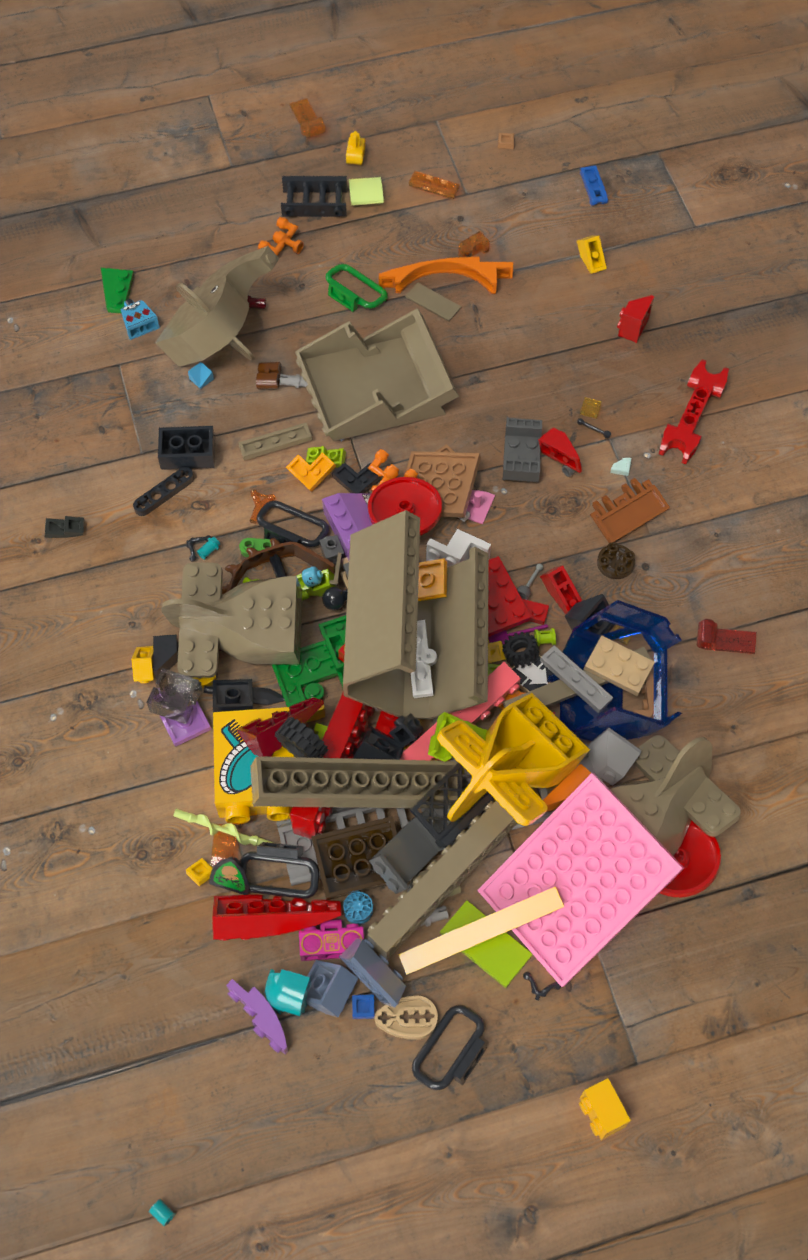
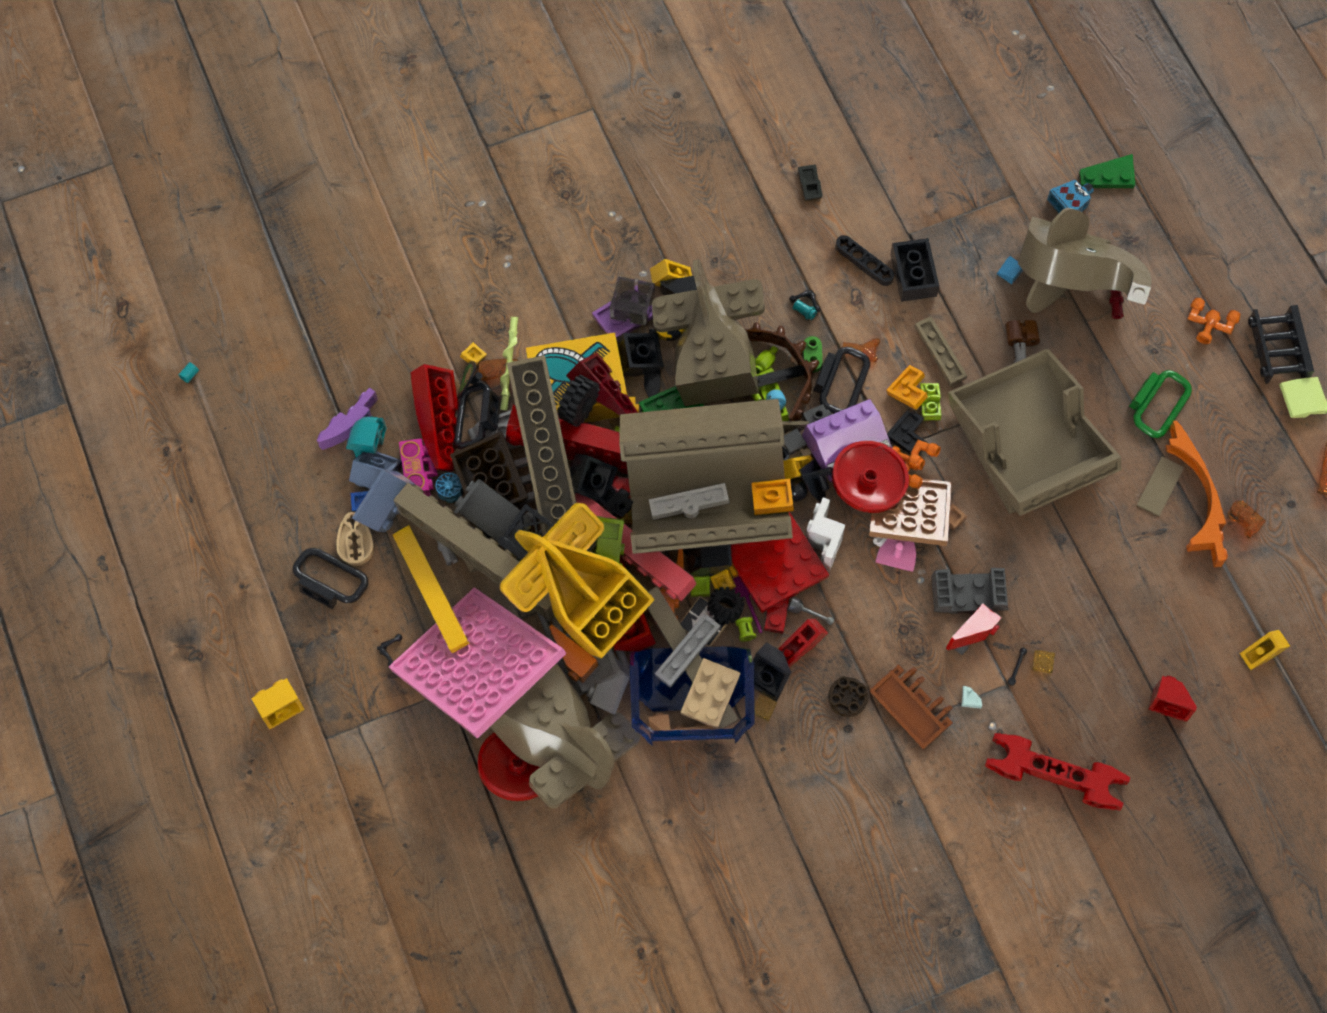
camera: 85 degrees right, 5 degrees up
lime tile [440,901,533,988] -> none
clear red door [696,619,757,654] -> none

